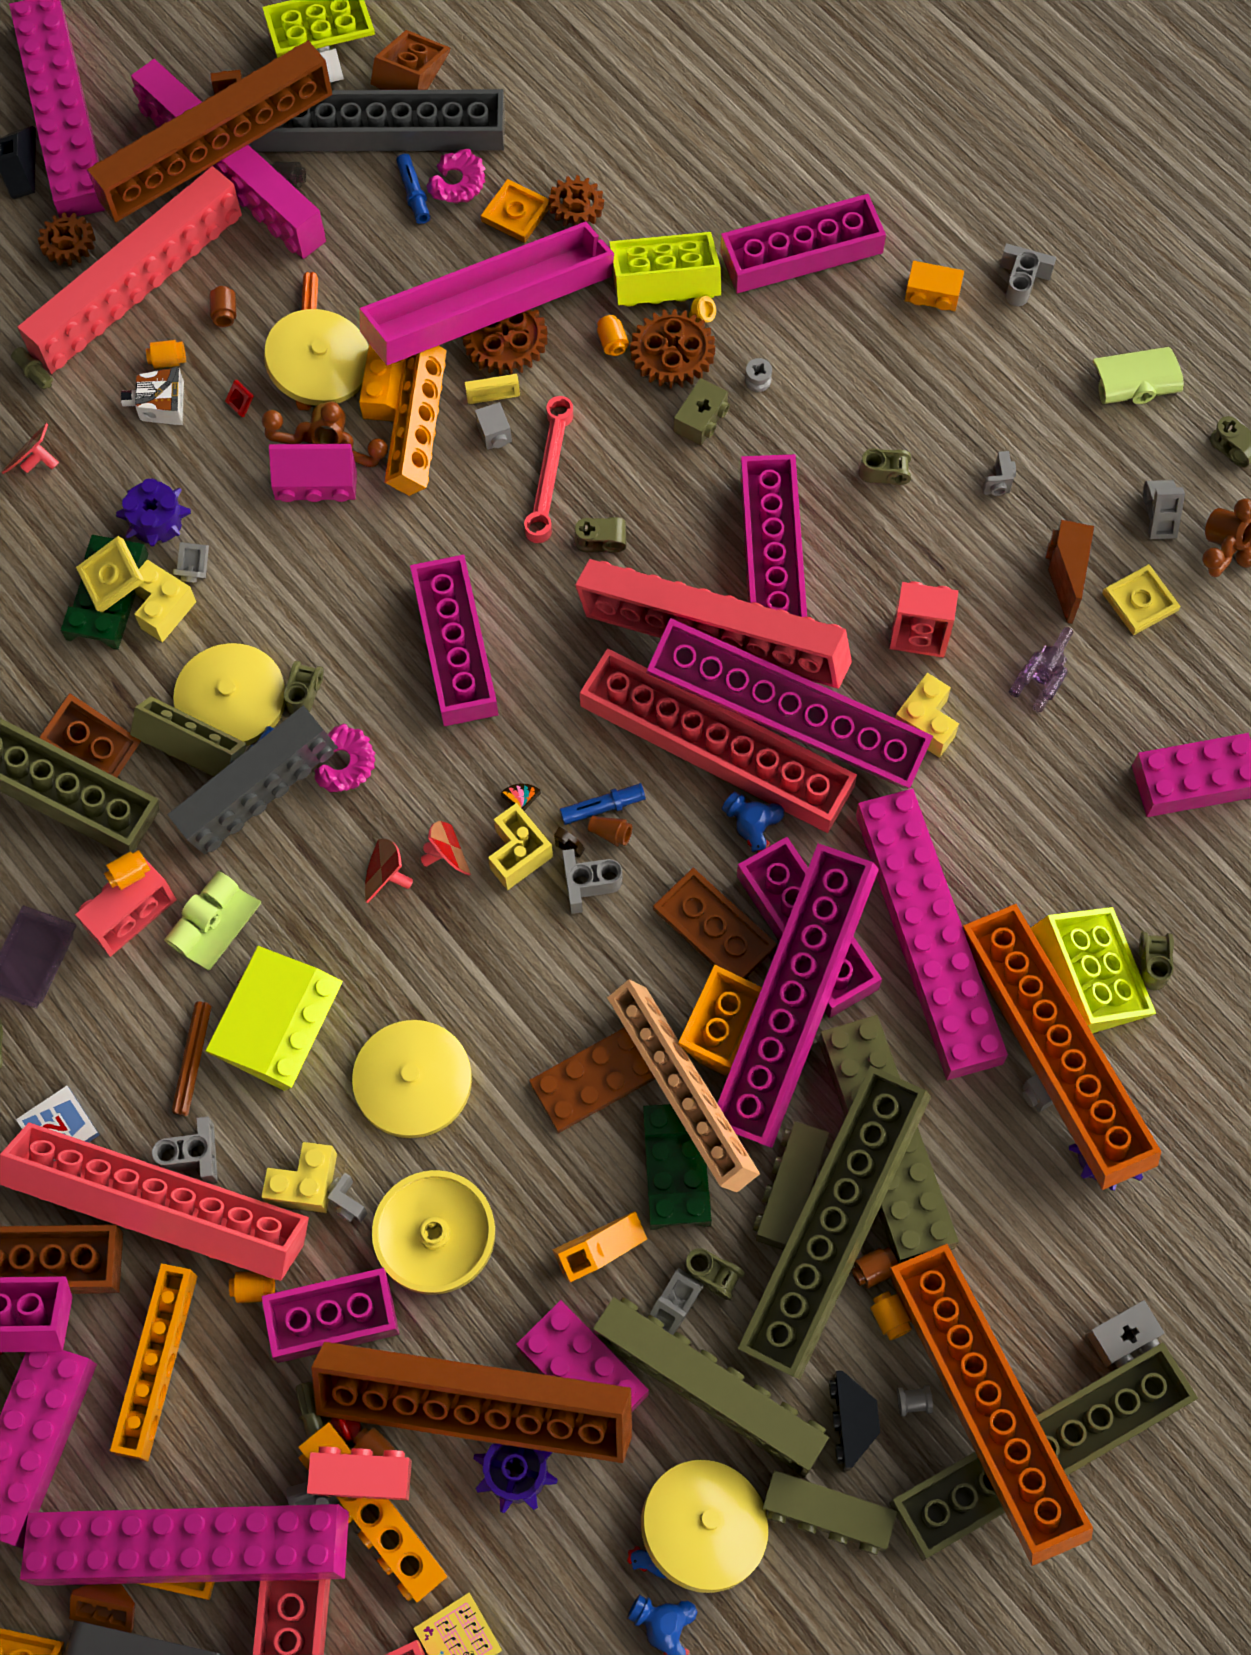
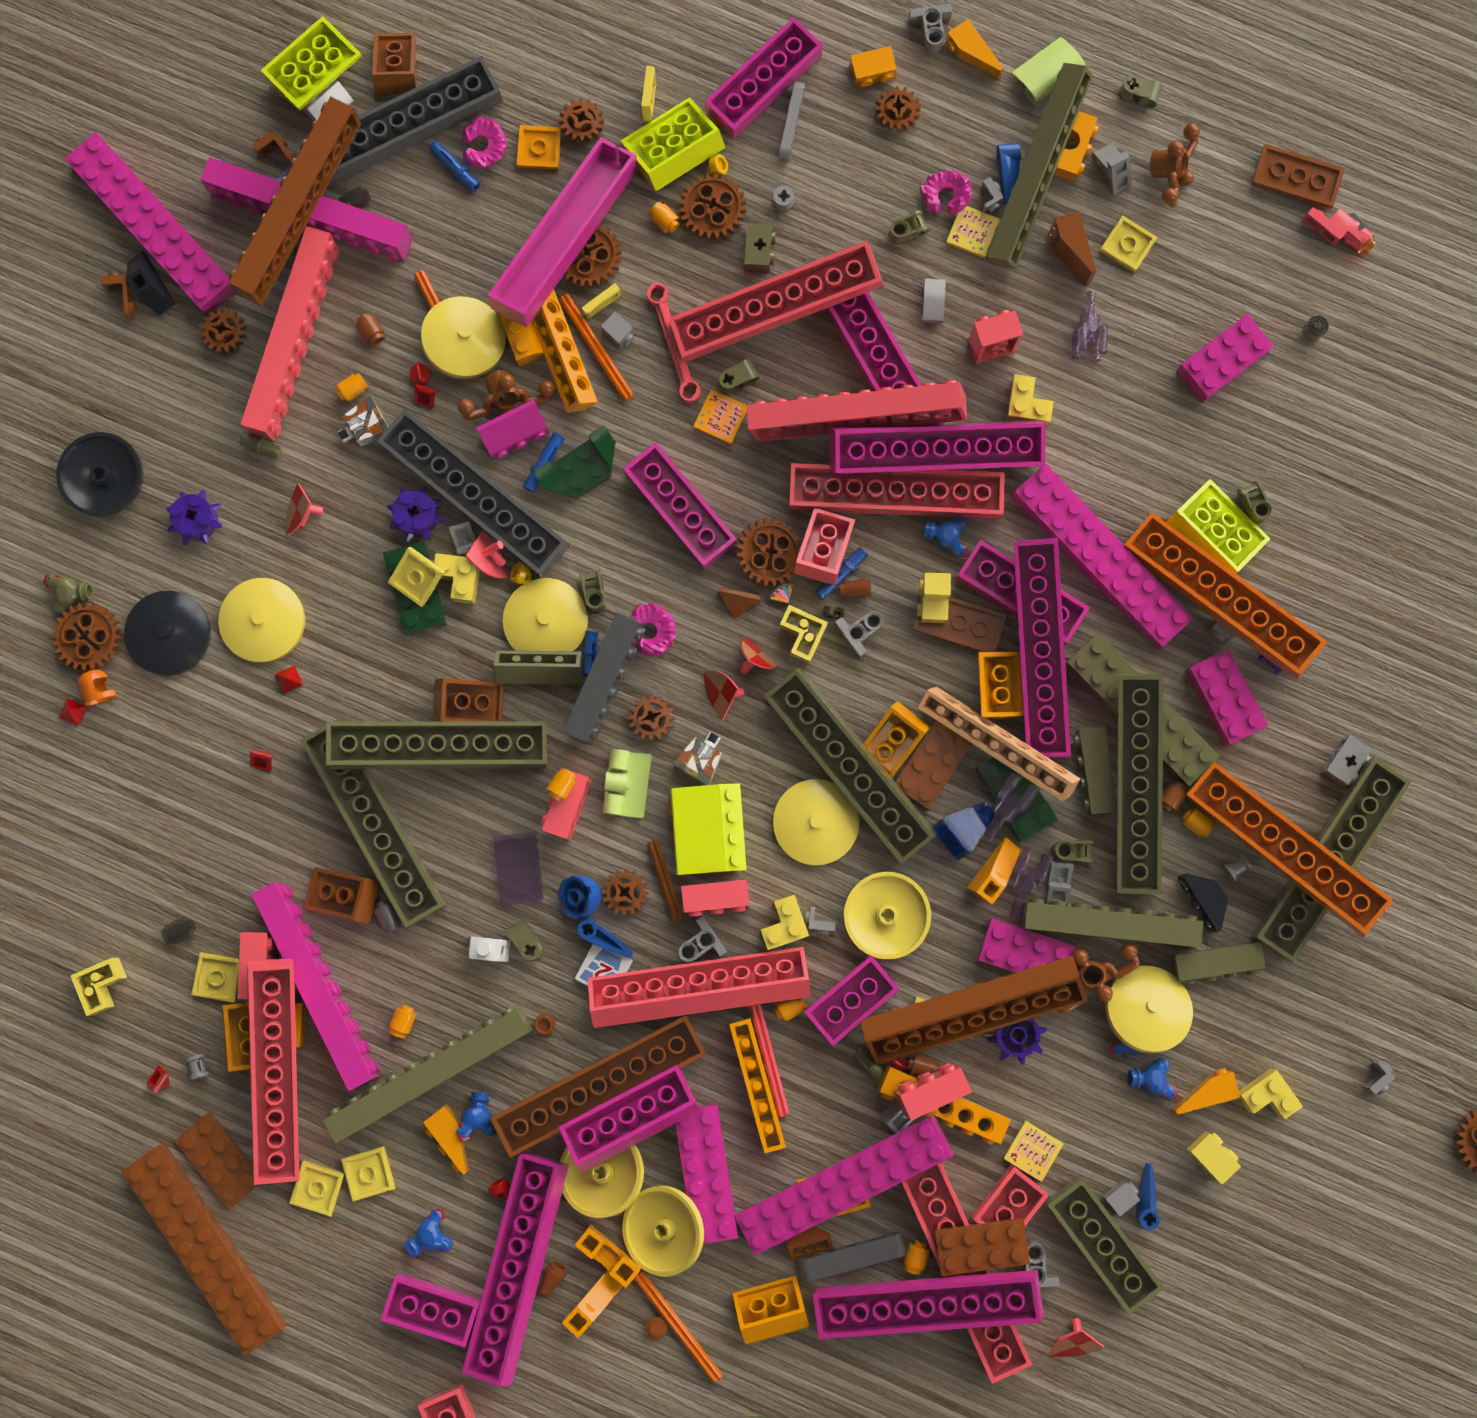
camera: 25 degrees left, 15 degrees up
none -> dark grey brick [377,409,569,578]
none -> red tile [409,362,431,385]
none -> coral shield [465,530,507,578]
none -> yellow tile [510,562,532,585]
none -> blue pin [522,432,565,493]
none -> dark green piece [533,425,616,500]
none -> blue cylinder [558,875,601,919]
none -> orange axle [559,294,633,401]
none -> blue piece [577,916,633,958]
none -> dark orange gear [602,869,649,916]
none -> dark orange gear [628,694,675,741]
none -> light yellow tile [641,66,657,123]
none -> coral brick [669,241,884,362]
none -> torso [673,732,722,785]
none -> coral brick [681,879,749,917]
none -> light orange tile [693,389,747,445]
none -> dark orange slope [718,587,761,619]
none -> dark orange gear [735,518,802,587]
none -> coral axle [749,1004,789,1117]
none -> olive brick [764,668,937,864]
none -> light grey beam [779,81,805,161]
none -> coral brick [794,507,855,586]
none -> light orange slope [864,701,931,778]
none -> dark orange gear [875,86,921,133]
none -> light yellow brick [917,573,951,623]
none -> dark pink piece [920,170,972,216]
none -> light grey slope [922,278,946,323]
none -> clear blue slope [932,802,996,861]
none -> light orange slope [946,19,1004,79]
none -> light yellow tile [946,206,1000,259]
none -> clear purple plant [985,772,1040,841]
none -> olive brick [986,63,1093,269]
none -> blue piece [996,143,1021,205]
none -> plant [1010,846,1053,918]
none -> light orange arch [1054,111,1099,182]
none -> dark orange wheel [1058,943,1140,1014]
none -> dark pink brick [1185,649,1269,747]

